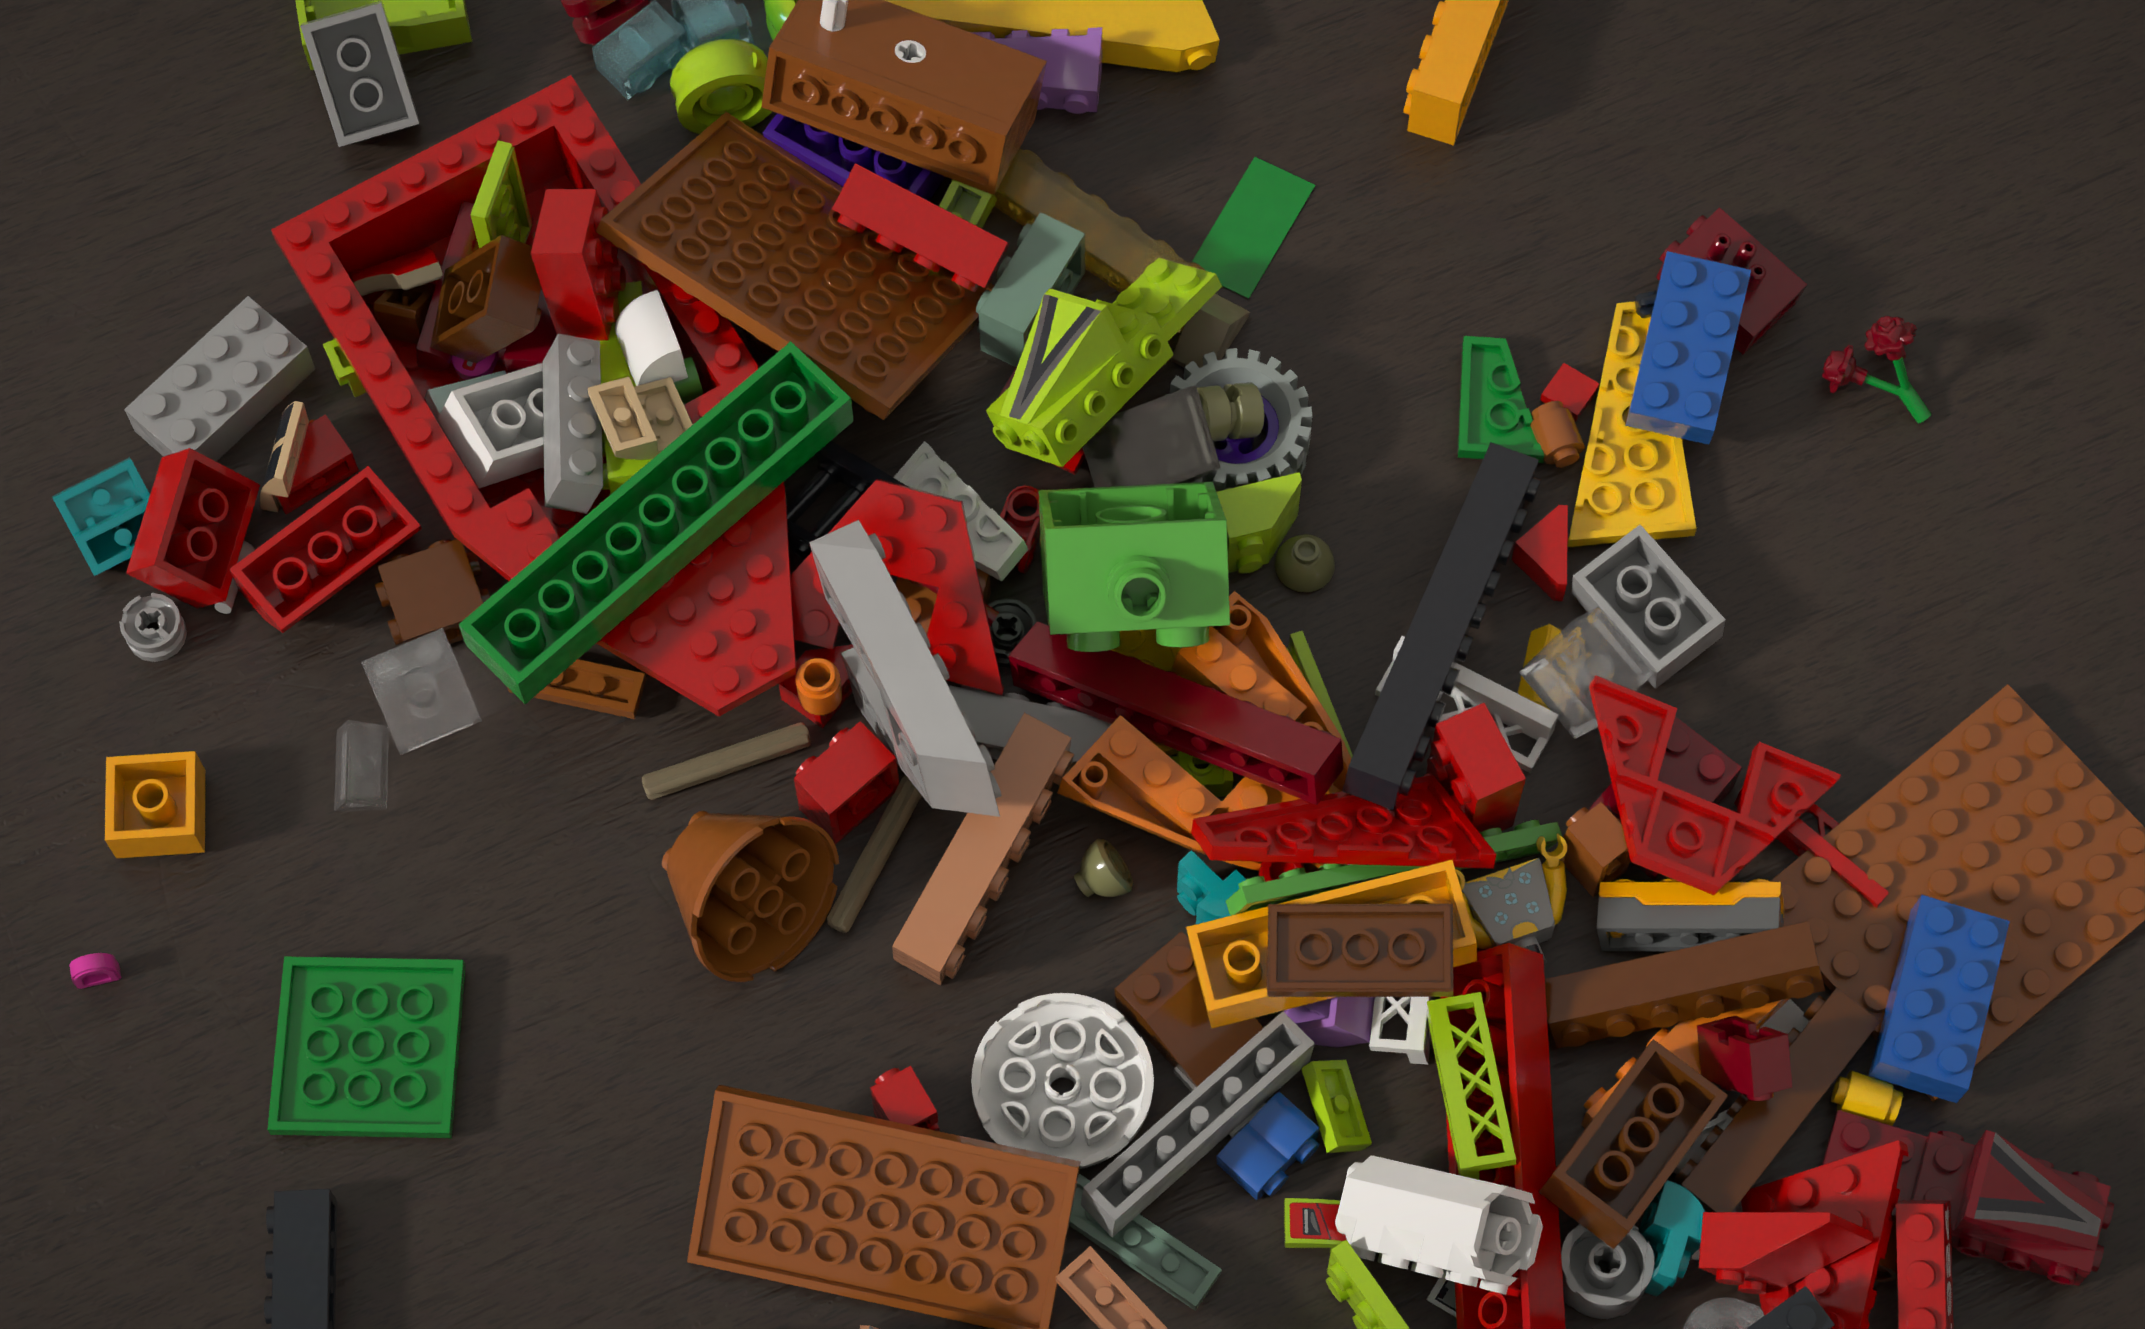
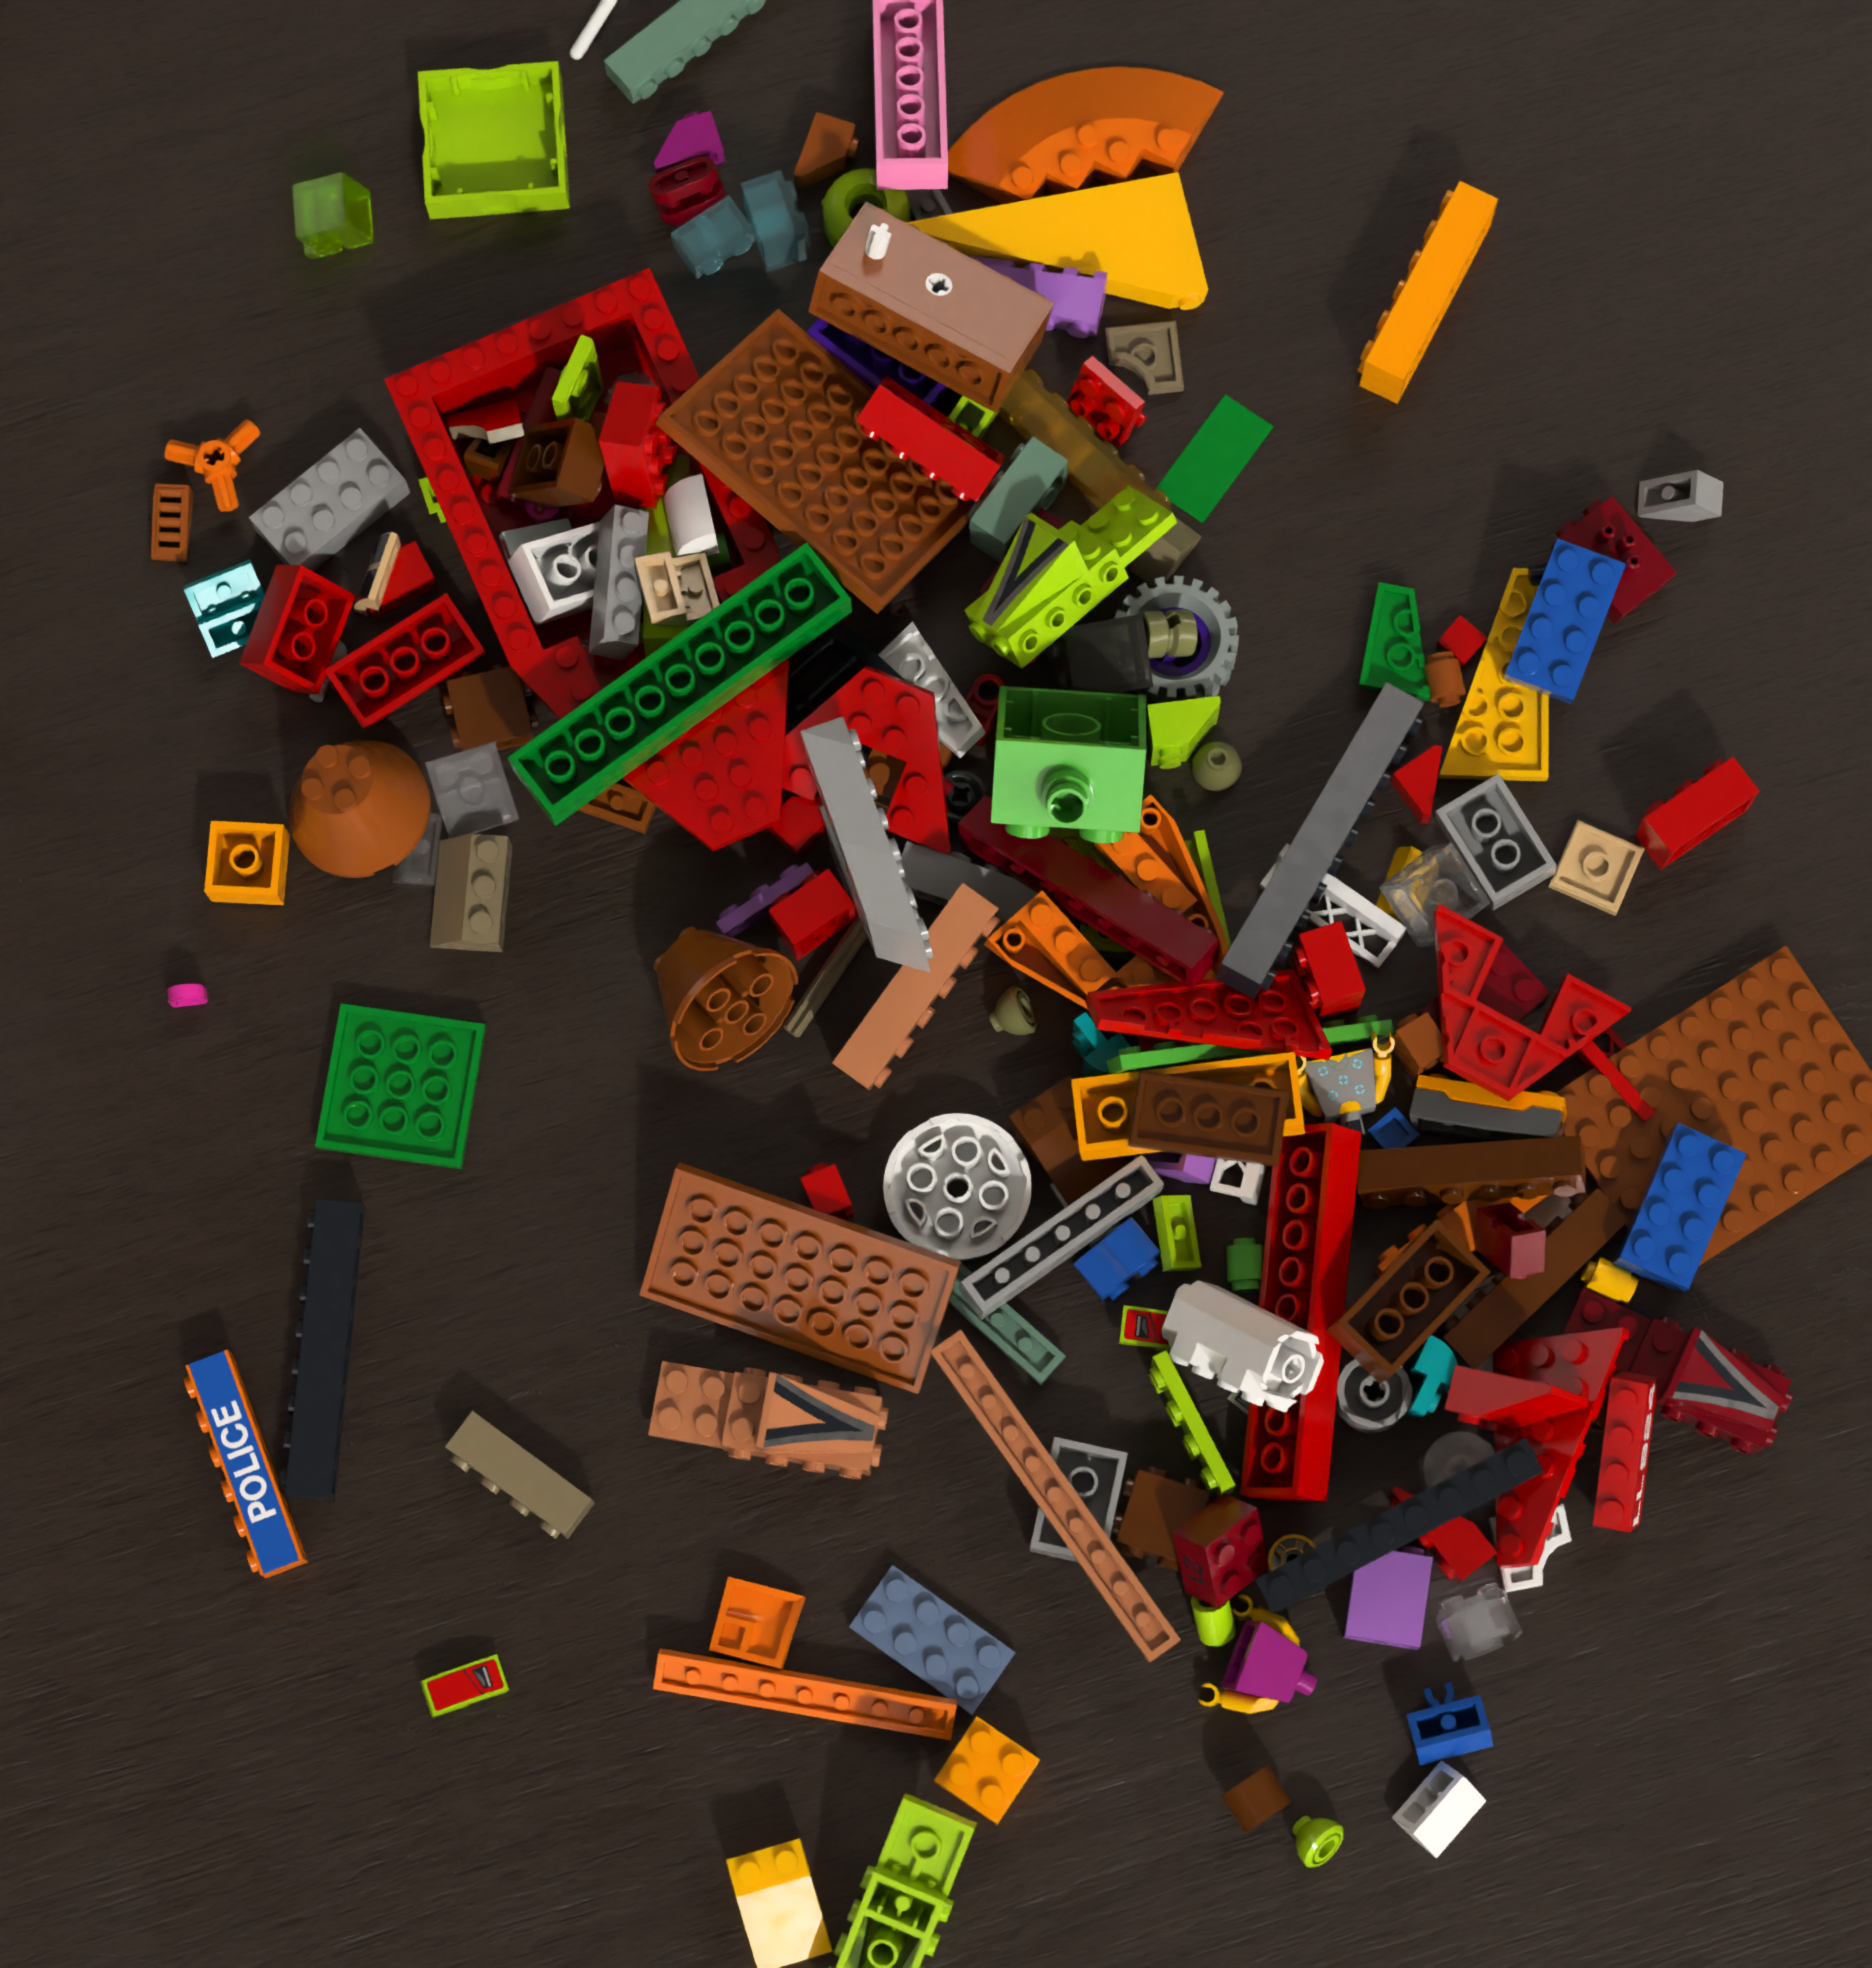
camera: 10 degrees right, 10 degrees up
light grey wheel [119,593,187,662] -> none
light grey brick [300,1,420,147] -> none
dark tan axle [642,722,811,800] -> none
lime piece [670,39,772,134] -> none
orange brick [796,658,842,715] -> none
lime fence [1427,992,1516,1180] -> none
dark red plant [1822,316,1932,424] -> none
none -> dark orange slope [151,484,194,562]
none -> orange bush [165,419,261,512]
none -> dark orange cone [288,740,431,878]
none -> clear neon green plate [292,172,373,259]
none -> dark tan slope [430,834,513,952]
none -> medium lavender plate [716,862,814,938]
none -> red plate [1066,356,1147,449]
none -> dark tan tile [1105,320,1184,395]
none -> bright green brick [1226,1238,1264,1293]
none -> blue plate [1367,1107,1420,1149]
none -> tan tile [1548,820,1645,916]
none -> red brick [1635,757,1760,870]
none -> light grey slope [1637,470,1724,522]

